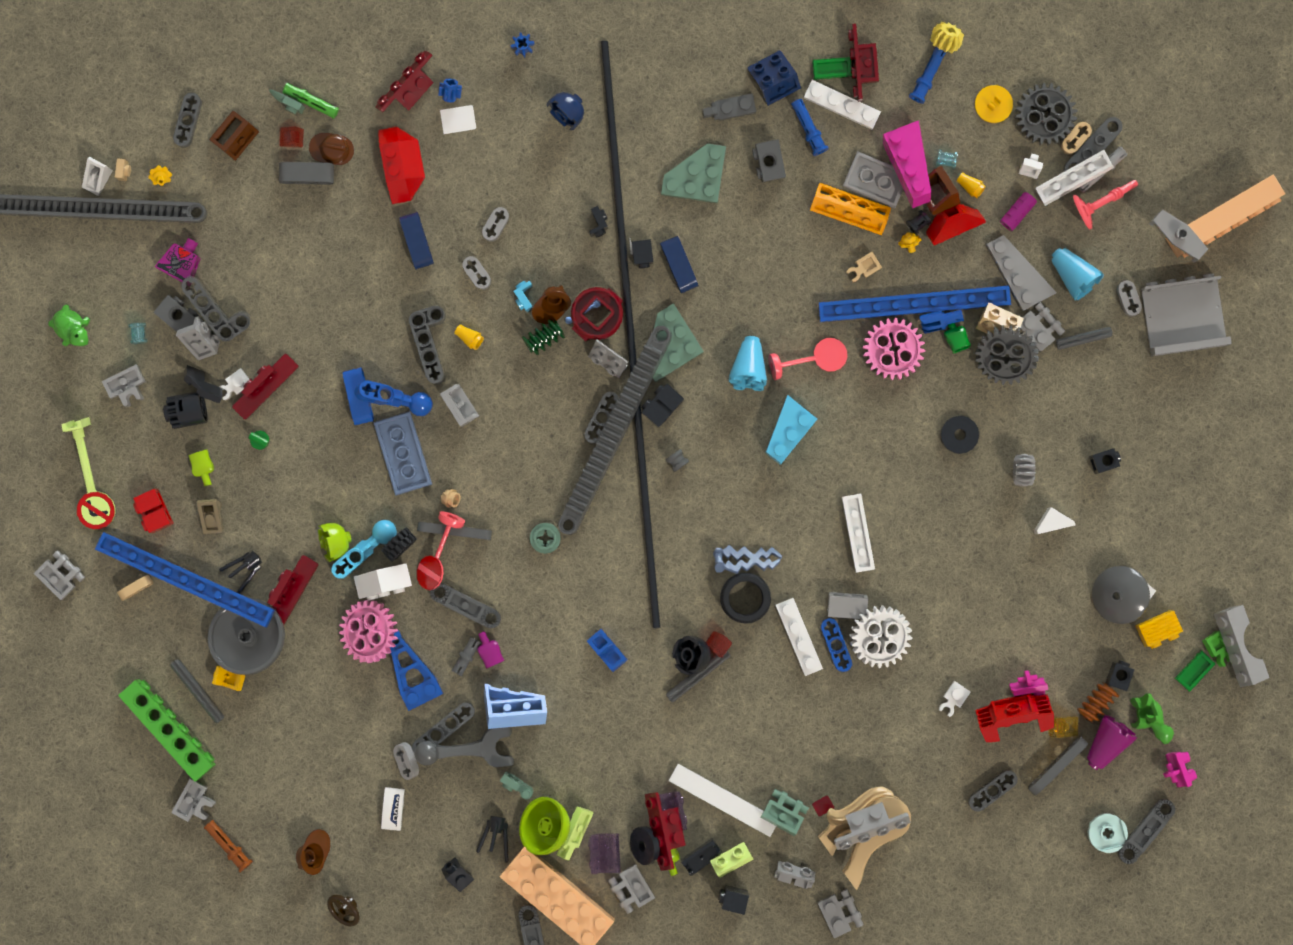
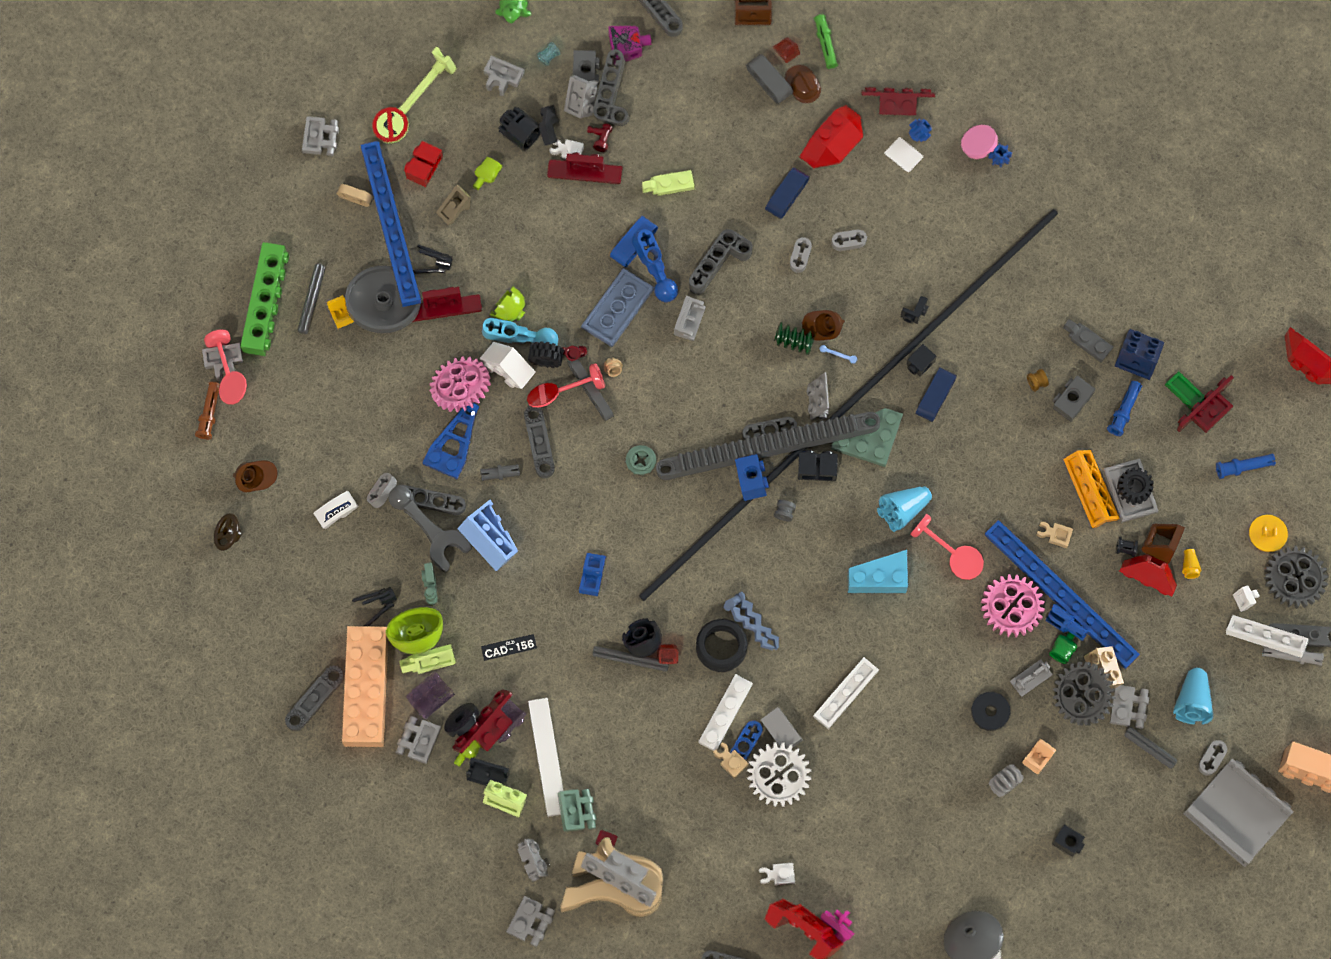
camera: 45 degrees right, 15 degrees down
green plate [248,431,270,450] -> none
sand green plate [269,89,305,114] -> none
black bracket [441,857,474,892] -> none
yellow cone [454,324,484,350] -> none
magenta piece [477,631,505,669] -> none
medium azure bracket [514,281,533,312] -> none
dark blue cylinder [546,92,584,130] -> none
dark red piece [571,287,623,342] -> none
sand green plate [661,143,726,203] -> none
black piece [718,885,749,915] -> none
white plate [804,80,881,130] -> none
dark pink wedge [883,120,931,208] -> none
yellow plant [898,232,922,253] -> none
light yellow gear [930,22,964,53] -> none
clear light blue bush [936,149,958,169] -> none
light grey wing [986,235,1057,312] -> none
magenta axle [1000,192,1037,232] -> none
white slope [1034,507,1075,534] -> none
tan beam [1061,122,1092,155] -> none
coral dish [1073,180,1138,230] -> none
light grey piece [1149,210,1208,263] -> none
none -> coral piece [204,330,247,405]
none -> black sticker [481,634,537,661]
none -> dark red piece [562,345,588,361]
none -> dark red piece [587,124,613,153]
none -> yellowish green hinge [642,170,695,196]
none -> tan plate [713,742,748,779]
none -> blue brick [735,454,769,501]
none -> bright pink tile [961,125,998,159]
none -> light grey hinge [1010,659,1053,697]
none -> light nougat bracket [1022,739,1056,775]
none -> pearl gold wheel [1027,369,1049,392]
none -> black tyre [1117,467,1154,505]

